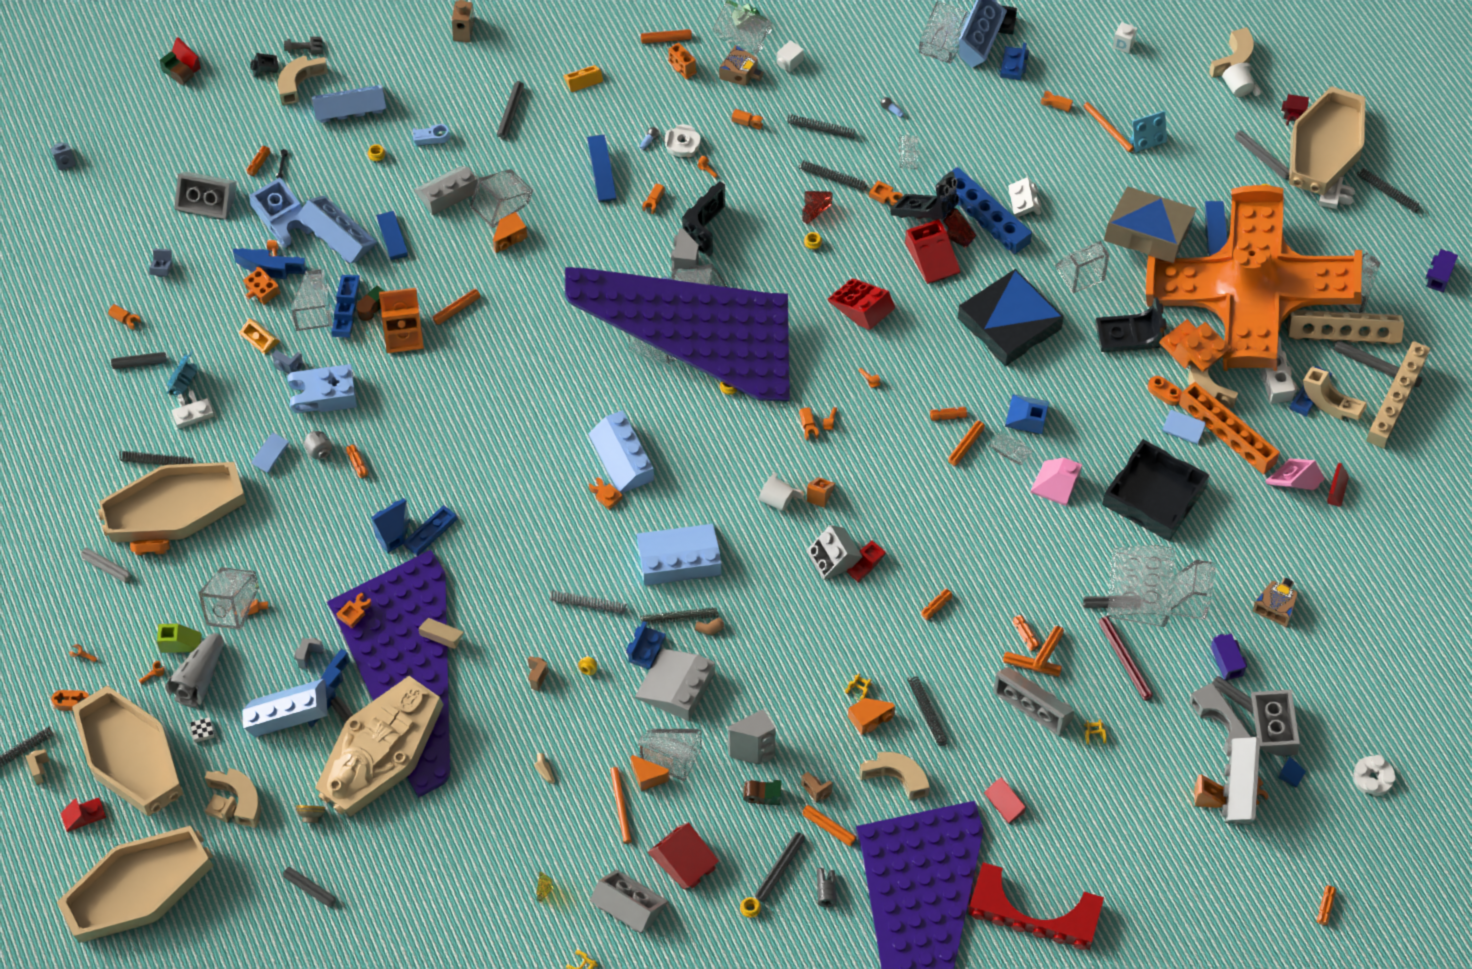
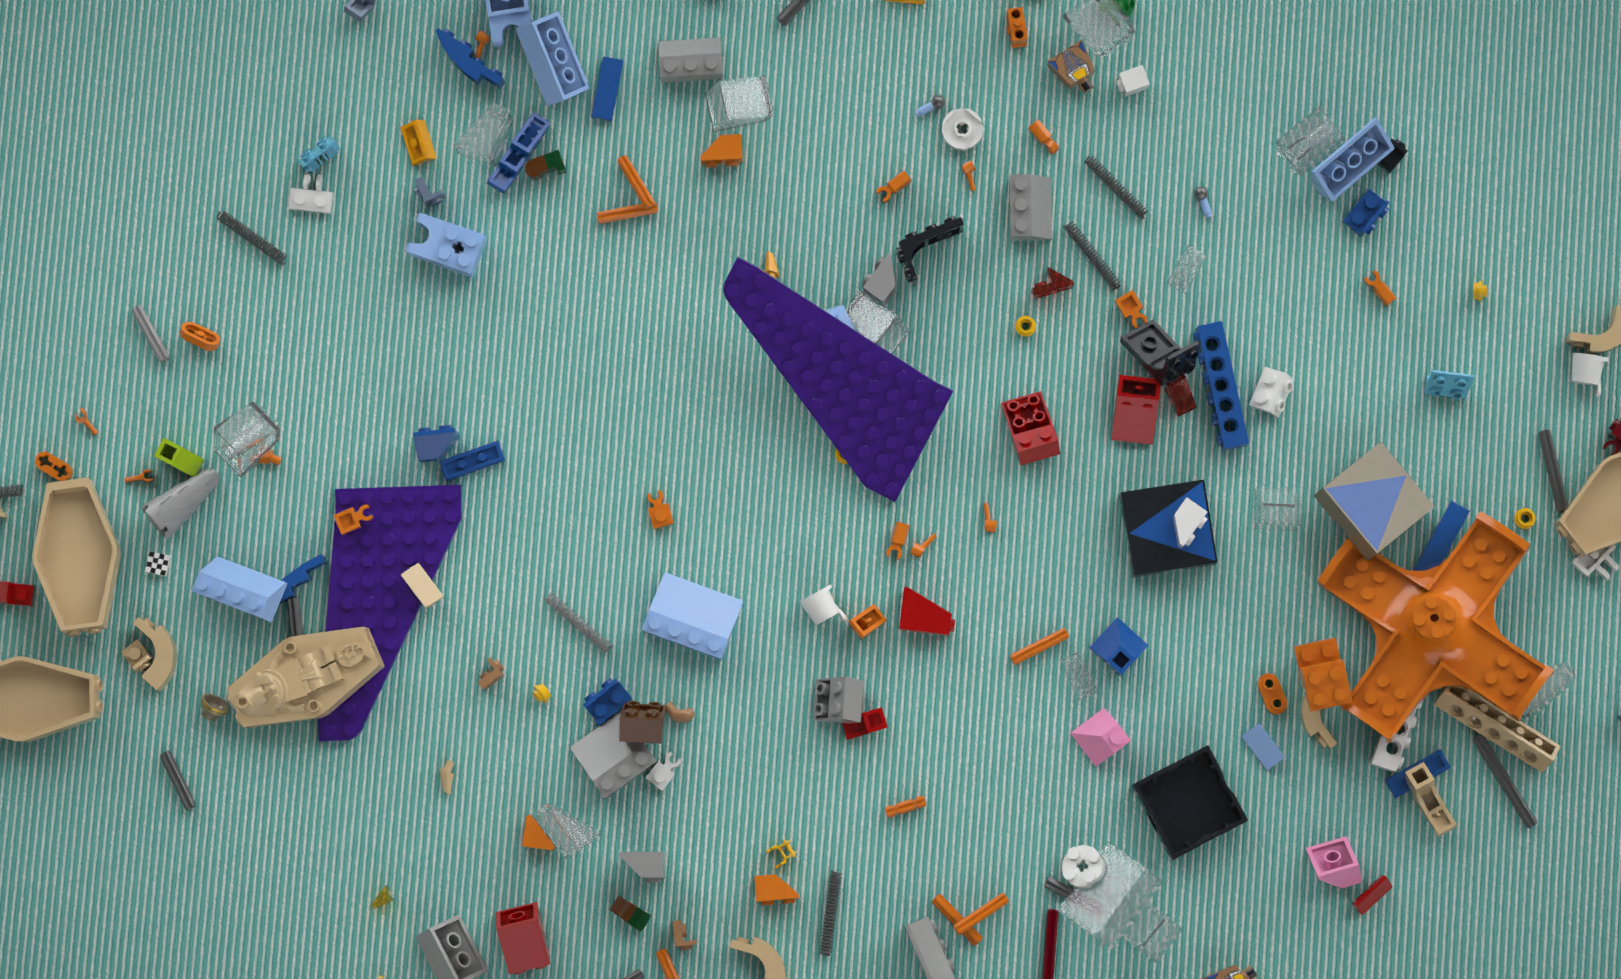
camera: 35 degrees right, 25 degrees up
tan container [98,462,247,543] -> none
orange bar [108,304,141,330] -> none
dark grey axle [111,352,167,369] -> none
orange piece [243,267,281,305] -> none
light blue slope [251,433,289,473] -> none
light grey bracket [294,638,324,669] -> none
light grey head [304,431,332,459] -> none
orange axle [346,444,368,478] -> none
orange bracket [379,288,424,353] -> none
blue slope [587,134,616,202] -> none
light blue slope [589,410,654,493] -> none
orange bar [610,767,632,844] -> none
clear smoke piece [640,607,719,625] -> none
orange axle [930,407,967,421] -> none
orange axle [1013,615,1039,651] -> none
orange bar [1083,102,1134,152] -> none
black bracket [1095,297,1167,352] -> none
white brick [1113,22,1137,53] -> none
orange brick [1179,382,1280,475] -> none
tan brick [1366,341,1431,449] -> none
none -> orange axle [617,155,655,209]
none -> reddish brown slope [619,701,666,744]
none -> white plate [646,752,682,791]
none -> red slope [899,587,955,636]
none -> light grey slope [1009,174,1052,241]
none -> white plate [1062,845,1105,889]
none -> white slope [1173,497,1207,548]
none -> yellow plate [1473,281,1487,302]

